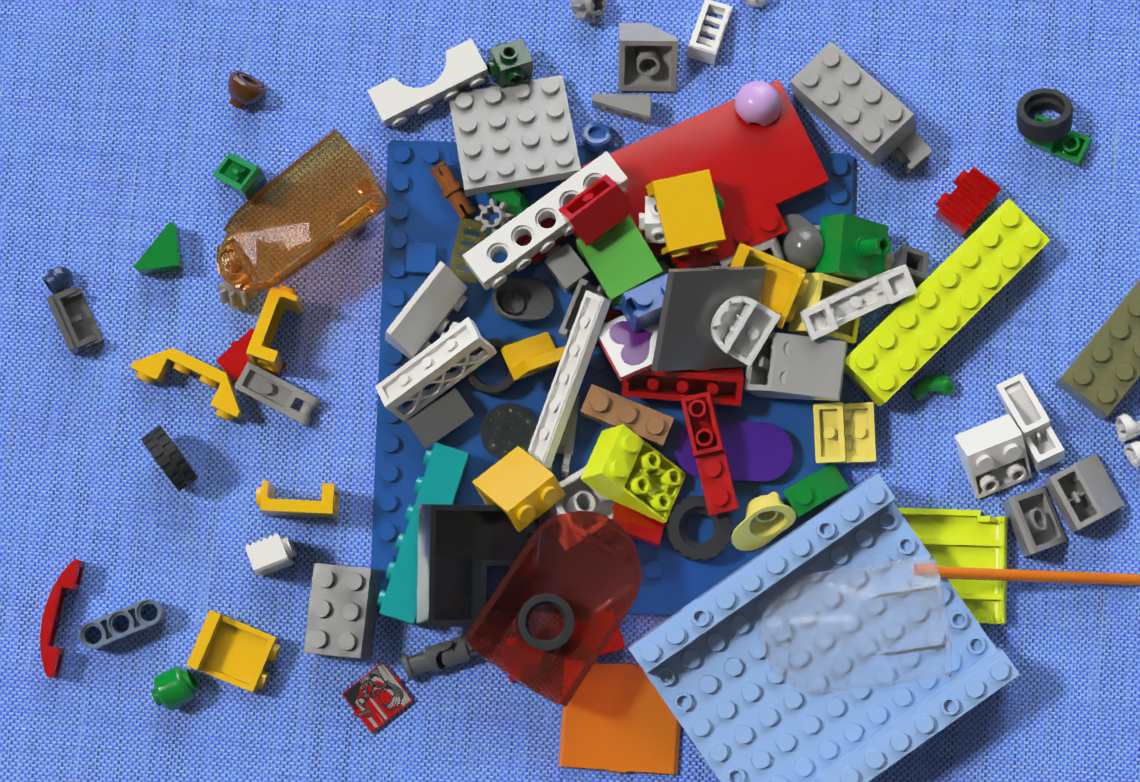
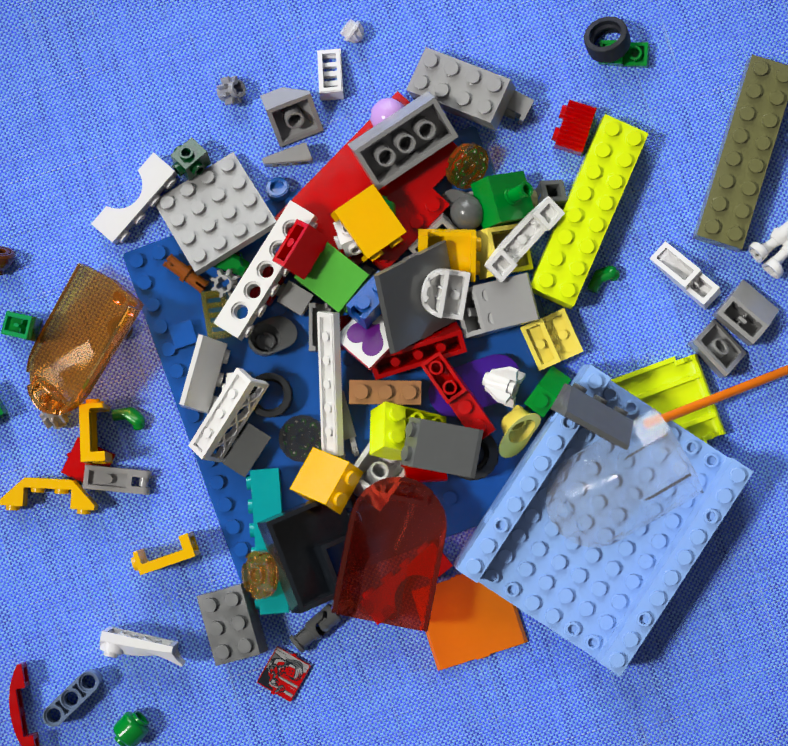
camera: 20 degrees left, 5 degrees up
black tyre [141,425,198,492] -> none
yellow panel [186,610,281,694] -> none
white brick [245,533,297,577] -> none
yellow panel [501,332,565,381] -> none
black tyre [517,593,575,651] -> none
white slope [954,414,1032,499] -> none
none -> white slope [100,626,186,667]
none -> green arm [112,407,145,430]
none -> clear orange tile [241,550,279,599]
none -> light grey brick [347,91,458,190]
none -> dark grey slope [401,417,483,478]
none -> clear orange tile [446,143,489,190]
none -> white brick [482,366,526,408]
none -> dark grey slope [551,382,634,450]

